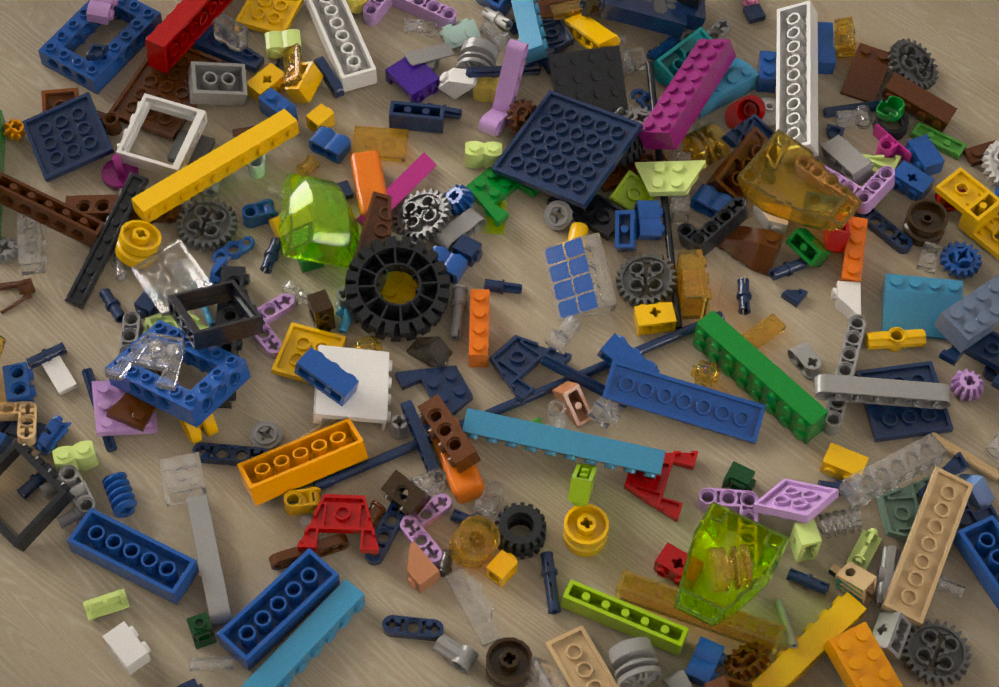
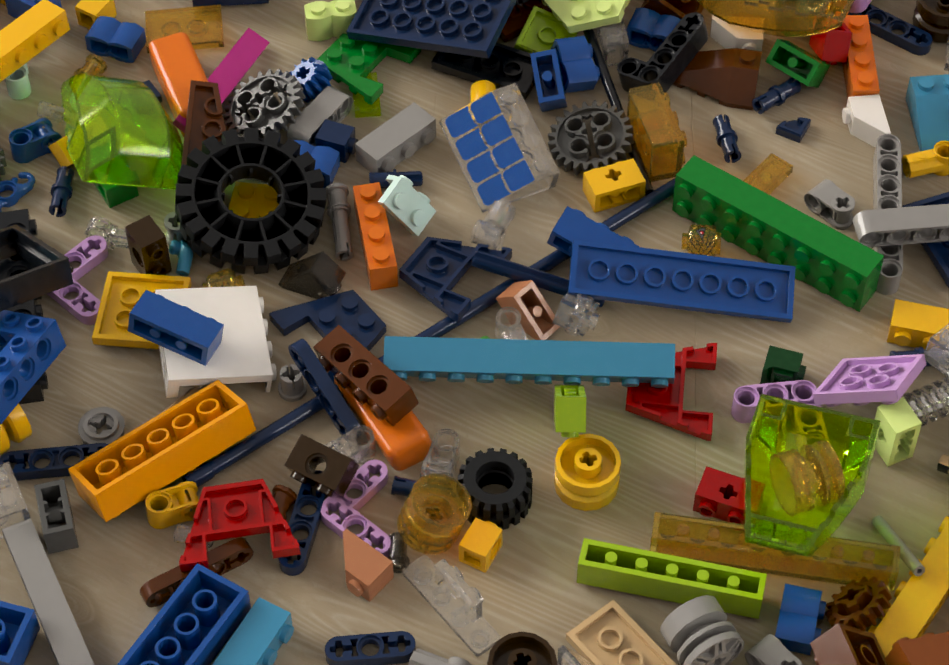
camera: 10 degrees left, 5 degrees down
dark blue pin [540,551,561,615] -> none
light grey gear [544,200,573,230] -> none
dark blue pin [786,567,830,596] -> none
none -> dark grey brick [34,479,79,554]
none -> light grey brick [355,102,436,172]
none -> light aqua bracket [378,175,436,236]

